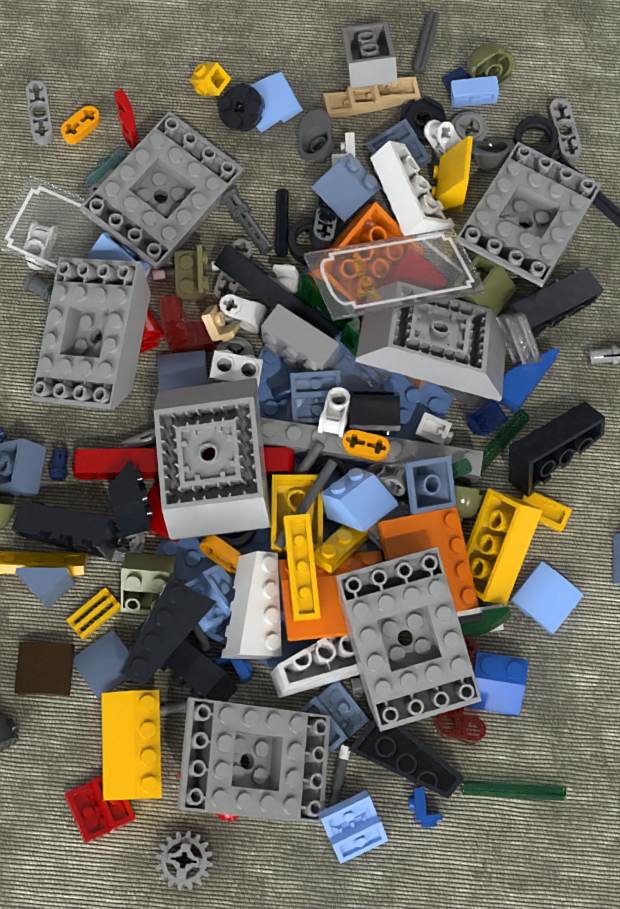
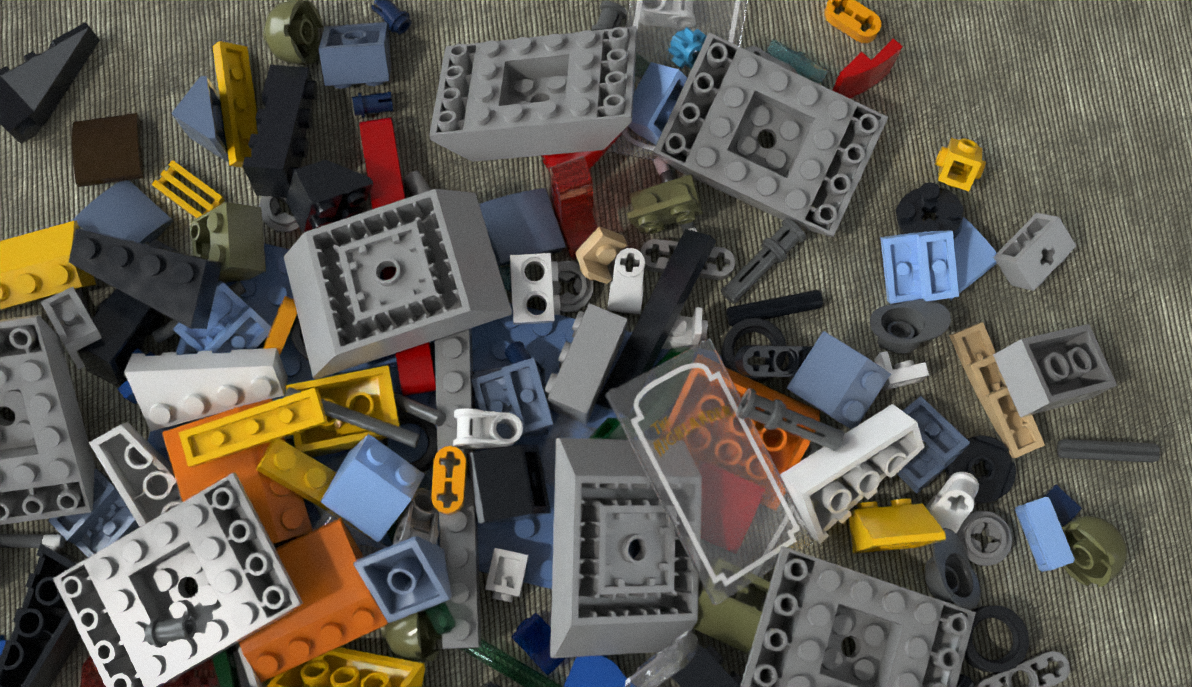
camera: 75 degrees right, 5 degrees up
none -> light grey panel [41,287,102,370]
none -> dark grey pin [144,615,196,648]
none -> dark azure gear [668,27,707,69]
none -> dark grey pin [737,388,844,451]
none -> light blue slope [880,230,959,304]
none -> light grey brick [993,213,1076,291]

